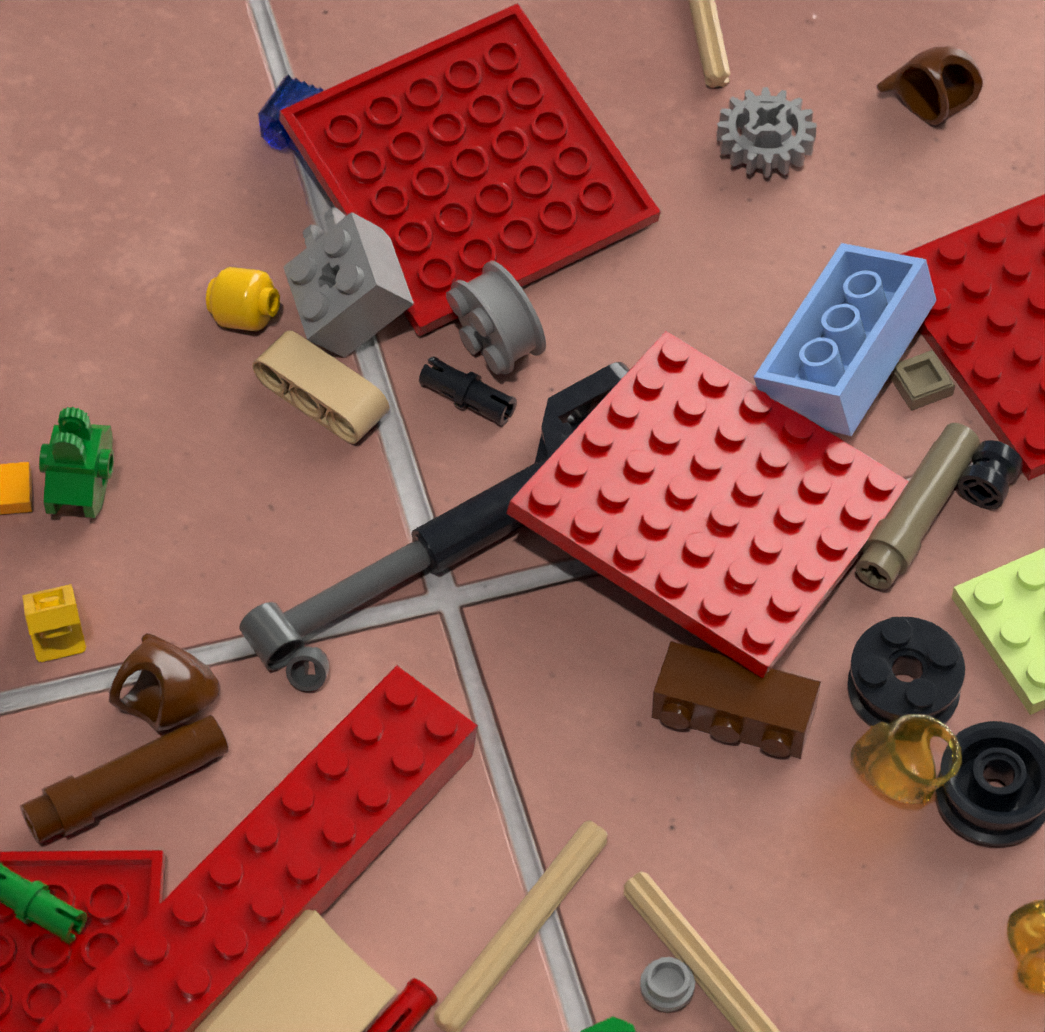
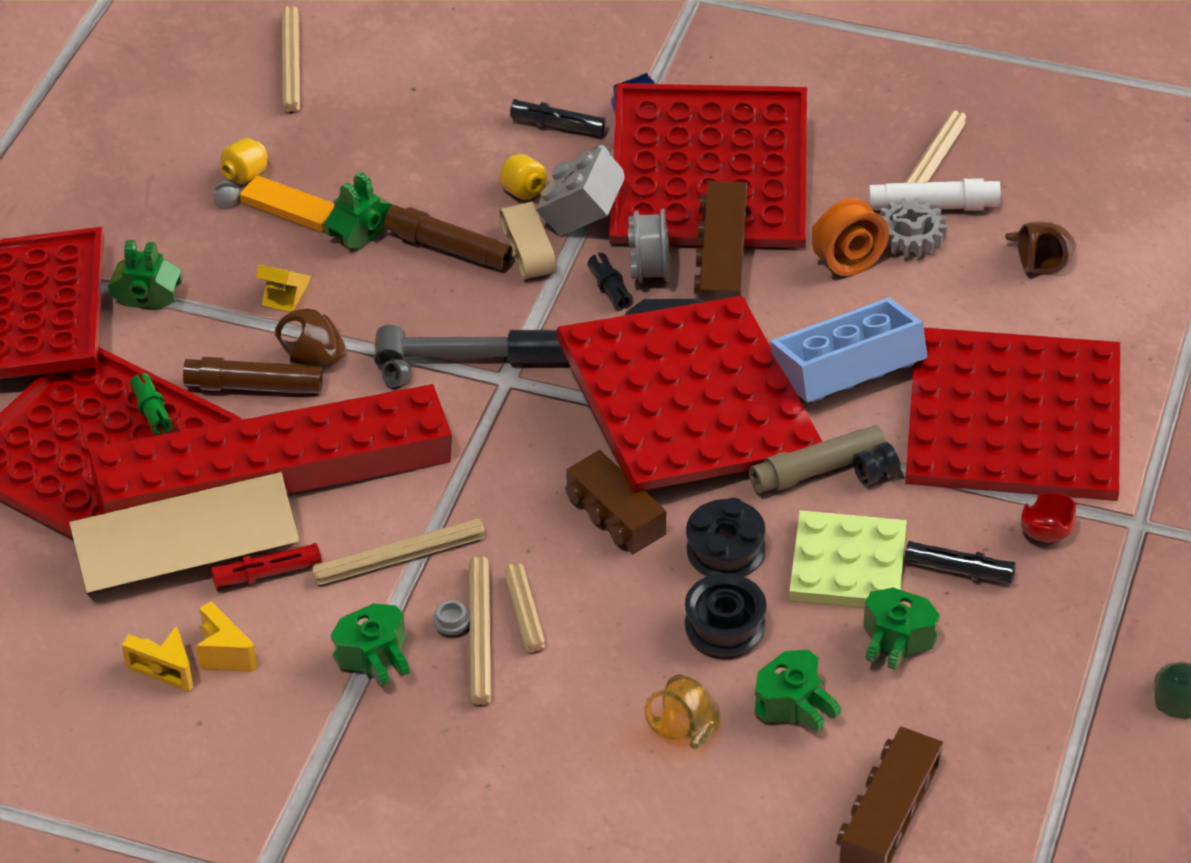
camera: 35 degrees right, 10 degrees down
clear yellow piece [849,714,962,804] -> none
dark tan tile [889,350,955,411] -> none
none -> reddish brown piece [385,205,513,271]
none -> tan axle [505,562,545,653]
none -> black pin [510,99,606,137]
none -> reddish brown brick [694,181,747,302]
none -> orange wheel [811,198,889,276]
none -> white piece [869,178,1001,211]

